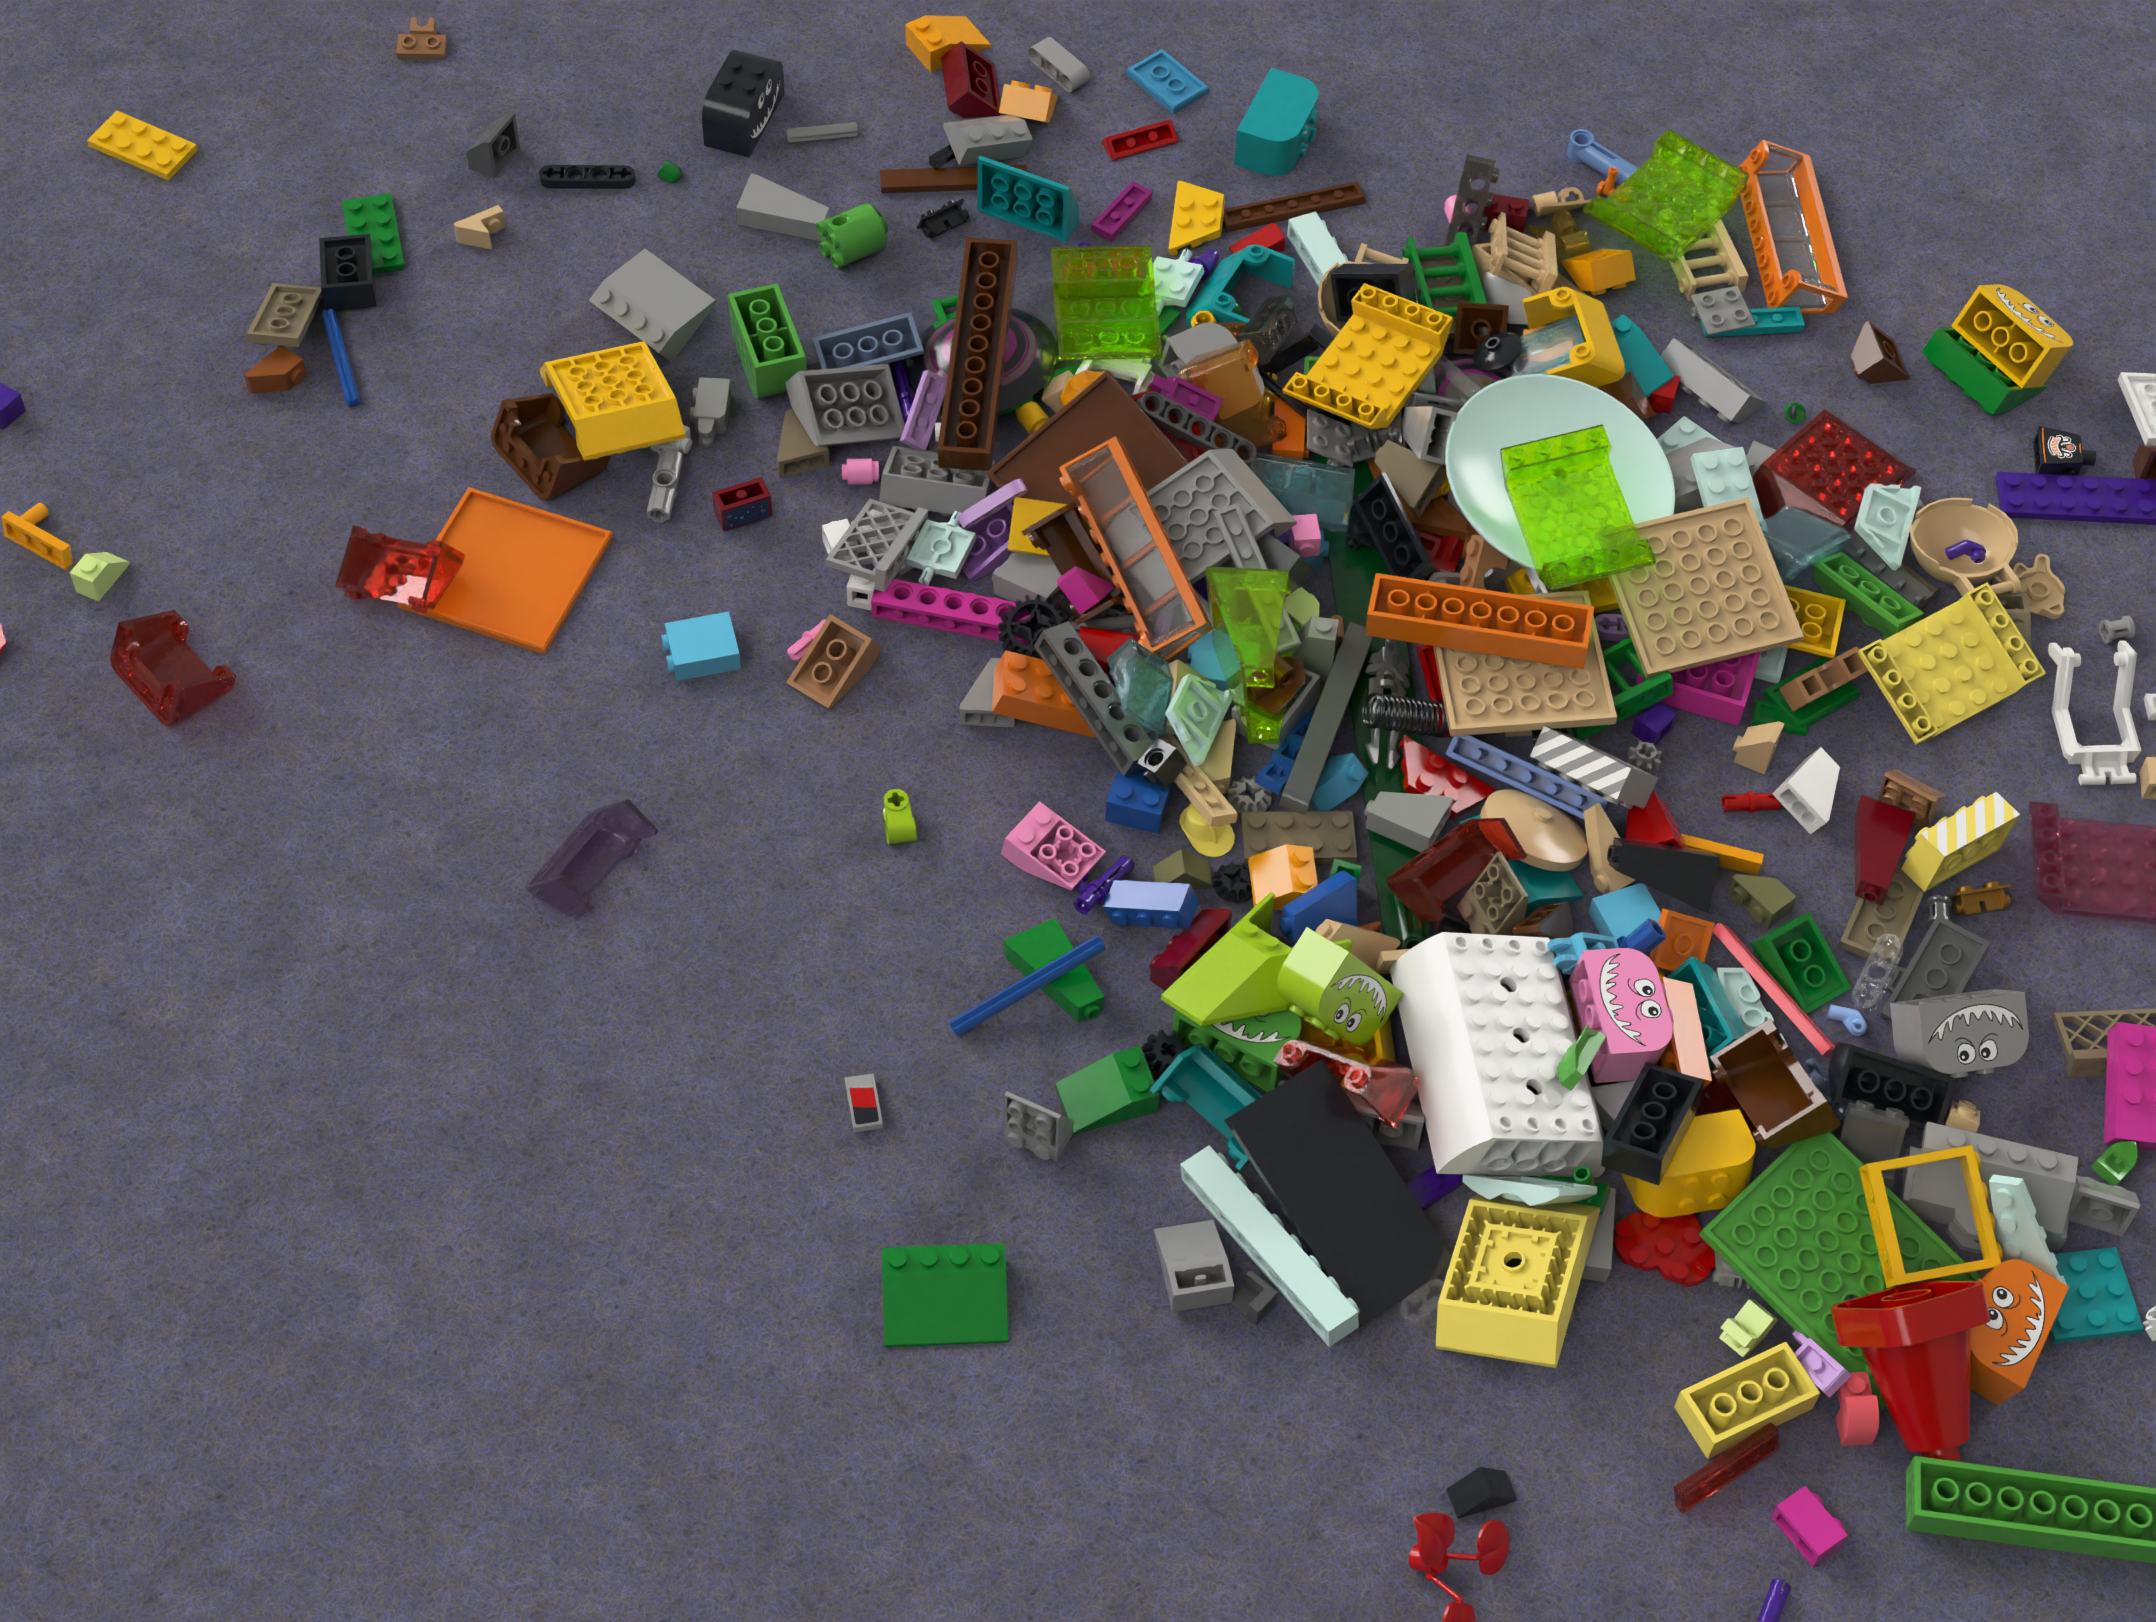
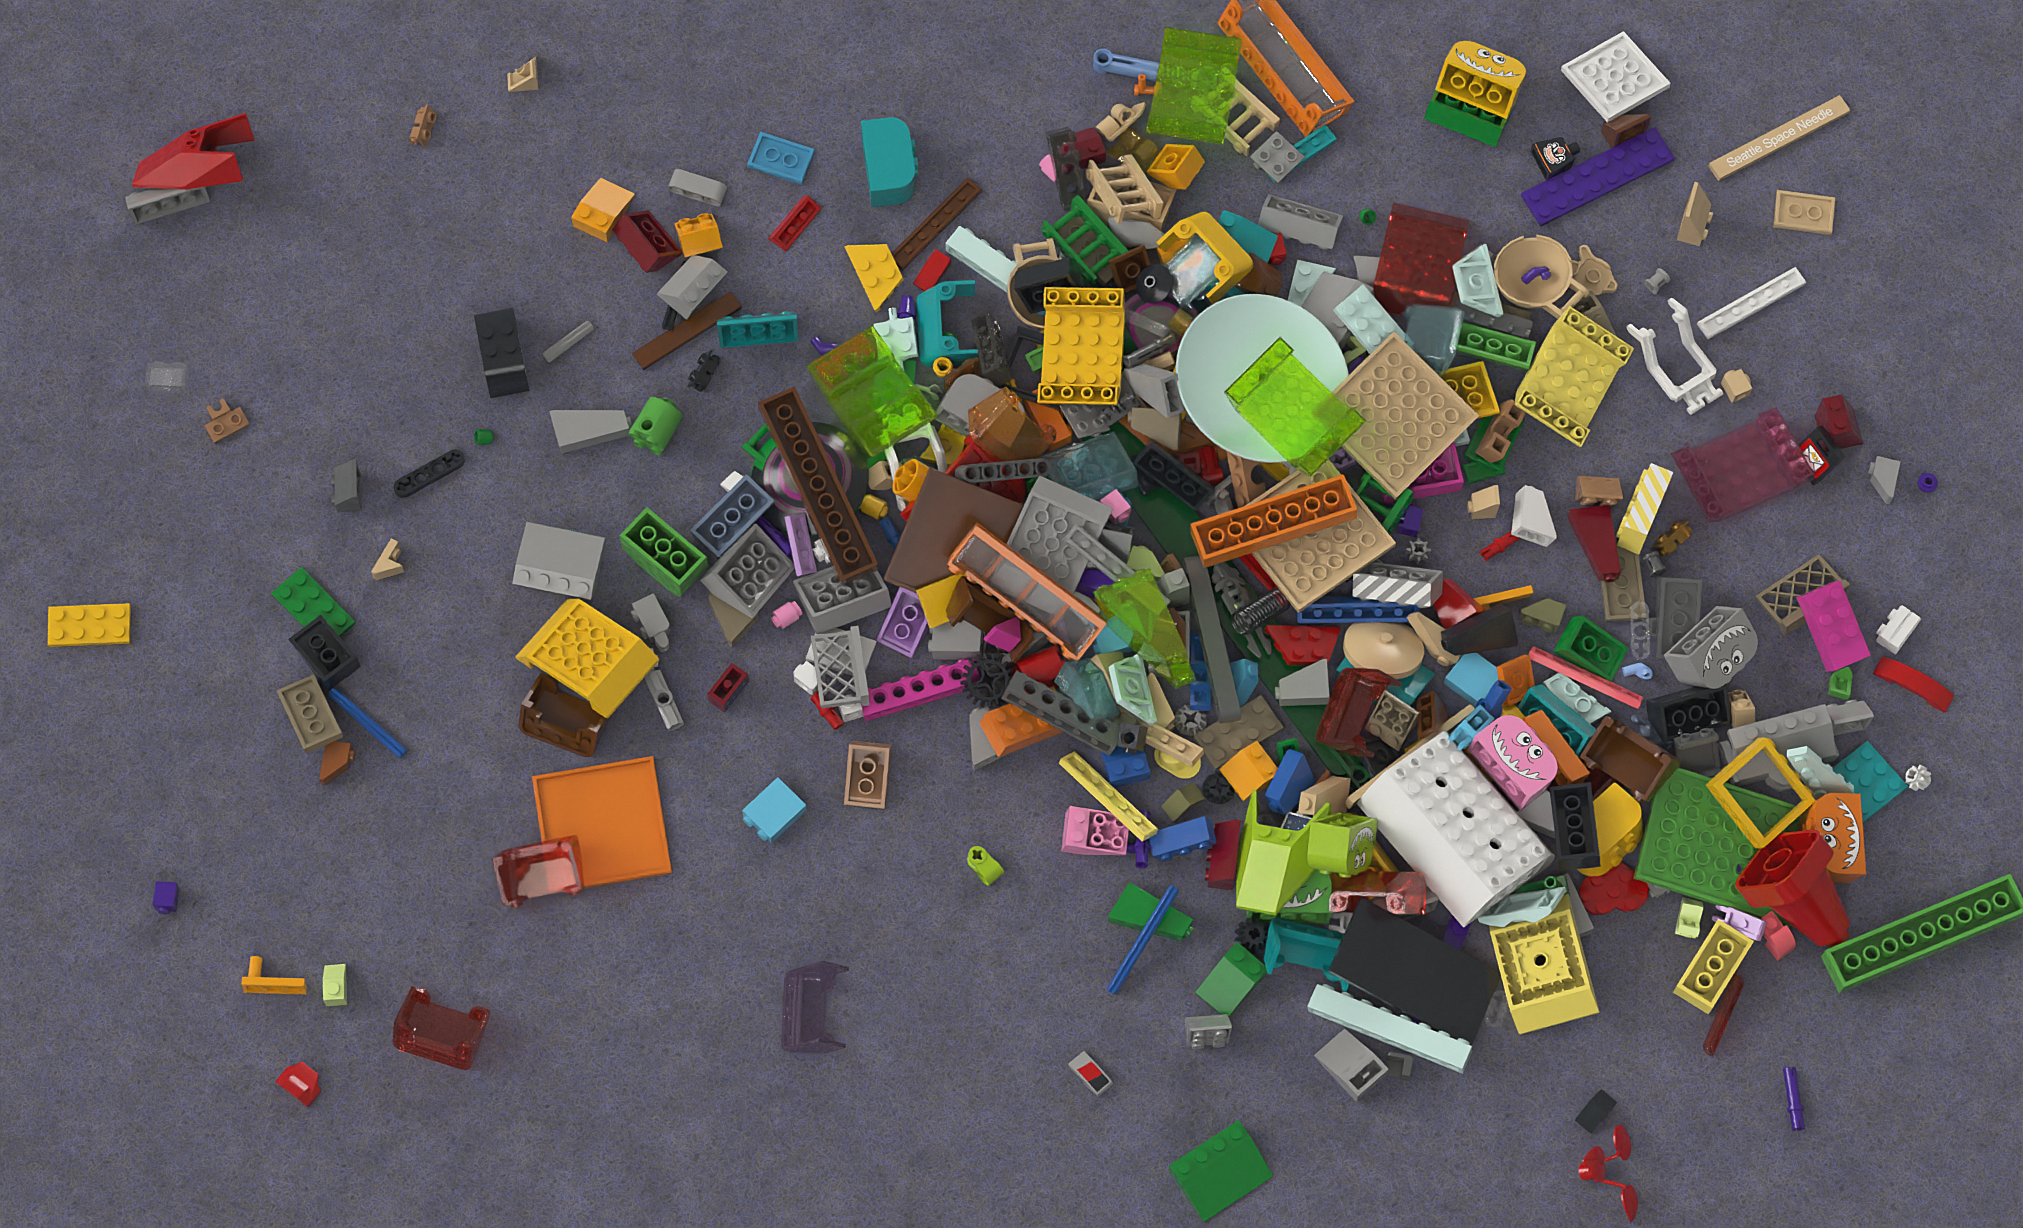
camera: 30 degrees left, 15 degrees up
bright pink axle [787,619,826,661] -> none
light aqua plate [906,511,976,586] -> none
lavender beam [957,479,1028,529] -> none
magenta plate [1091,181,1153,242] -> none
magenta hinge [1148,374,1223,422] -> none
bright green slope [1557,1024,1606,1091] -> none
dark pink brick [1771,1486,1848,1567] -> none
reddish brown slope [1851,320,1910,384] -> none
none -> red pin [810,691,845,731]
none -> light yellow tile [1059,751,1158,842]

